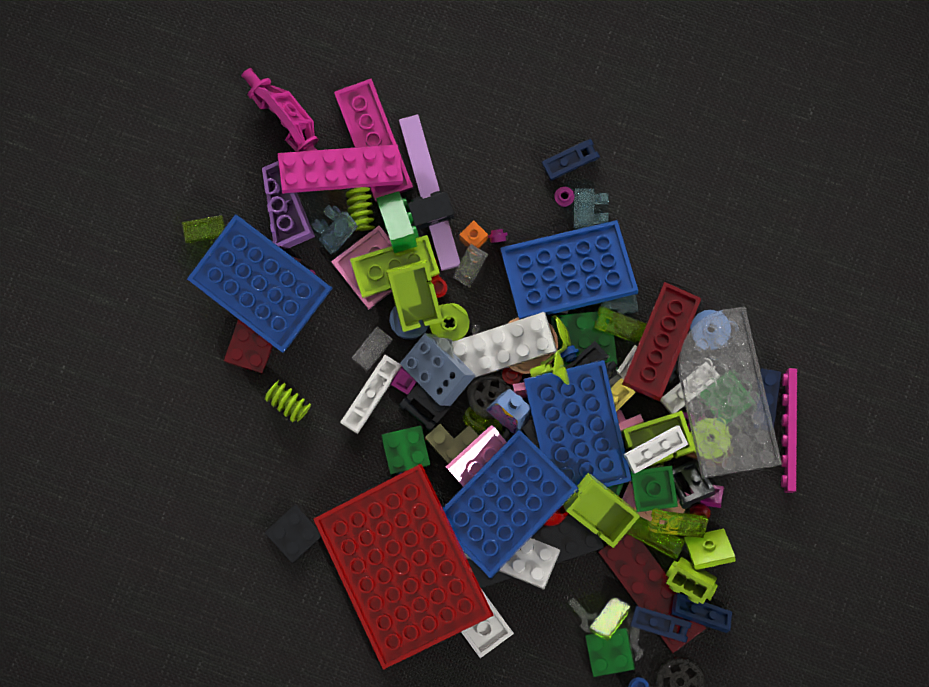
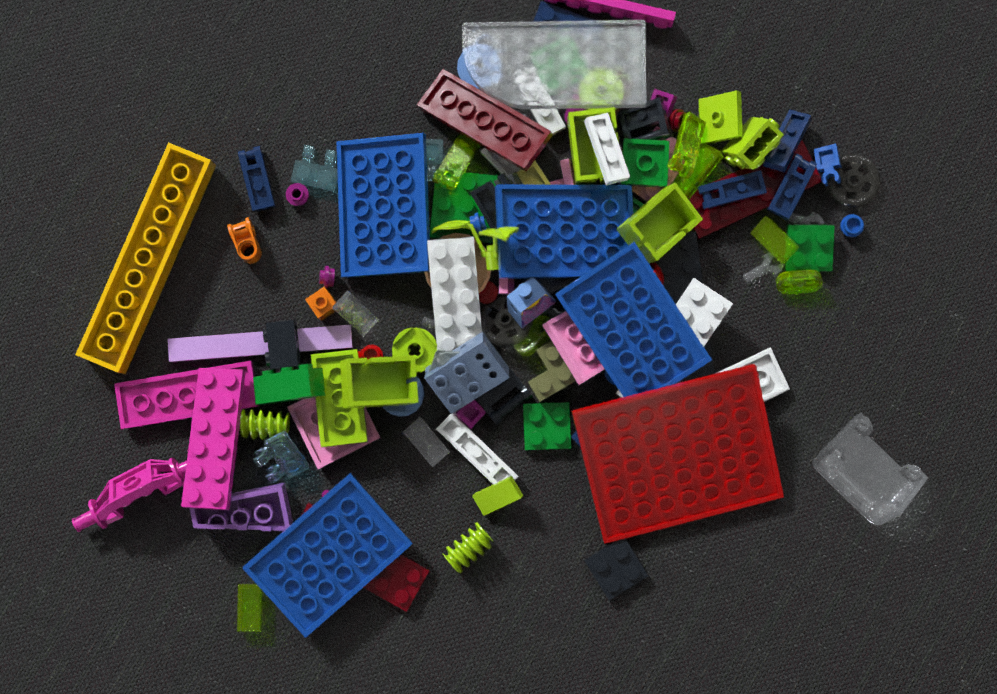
camera: 75 degrees left, 5 degrees up
none -> yellow brick [76,142,216,374]
none -> orange piece [227,217,262,264]
none -> lime tile [472,476,523,516]
none -> dark blue plate [698,170,767,210]
none -> clear neon green plate [775,270,823,294]
none -> blue plate [814,143,842,187]

